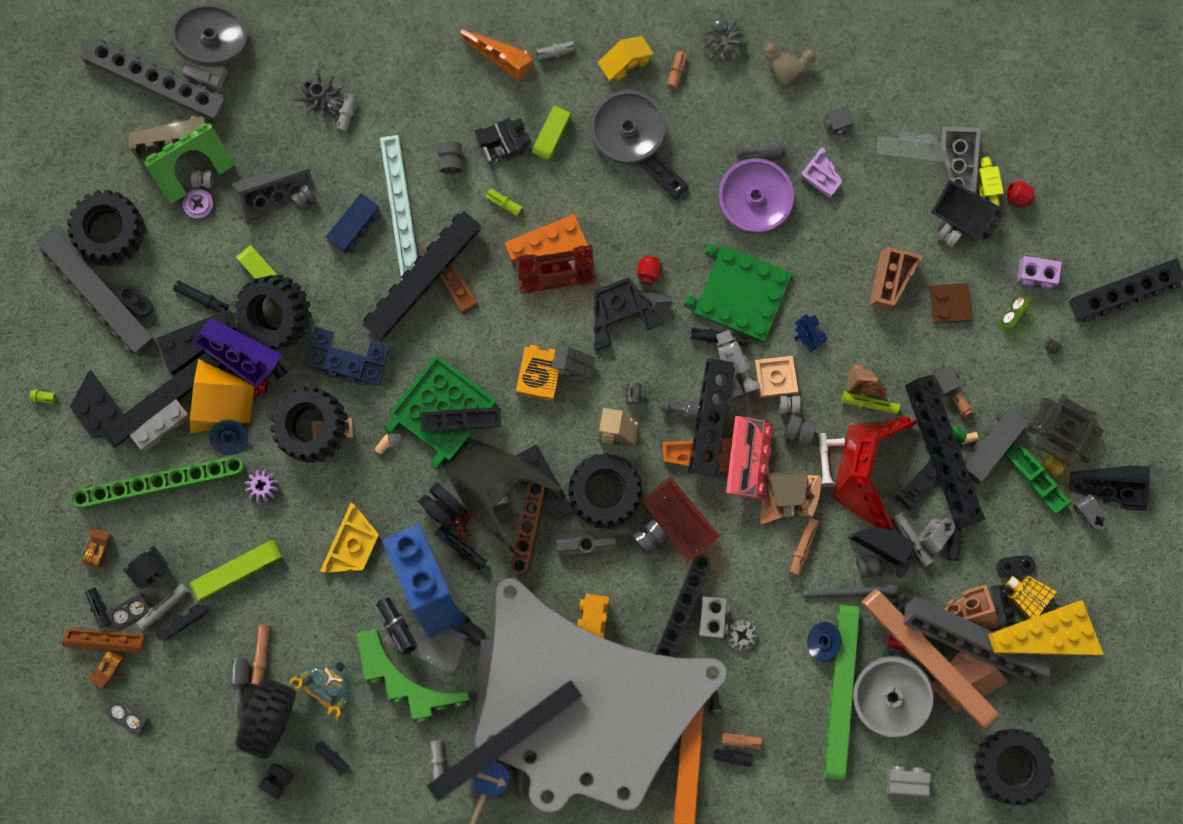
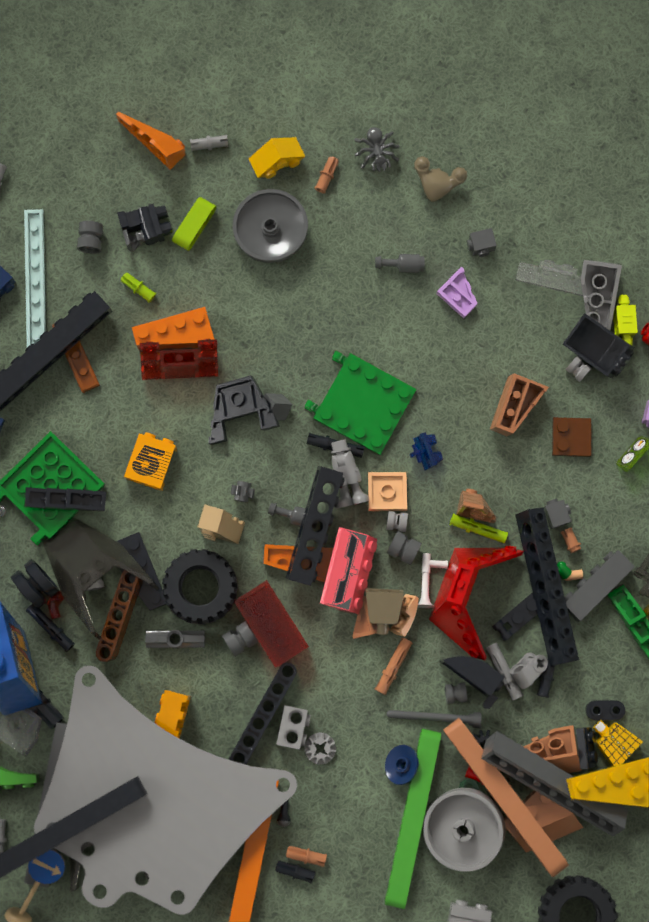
camera: 10 degrees right, 0 degrees up
dark grey brick [552,346,595,382] -> none
red head [636,255,663,285] -> none
black plate [639,153,689,201] -> none
medium lavender dish [718,159,794,234] -> none

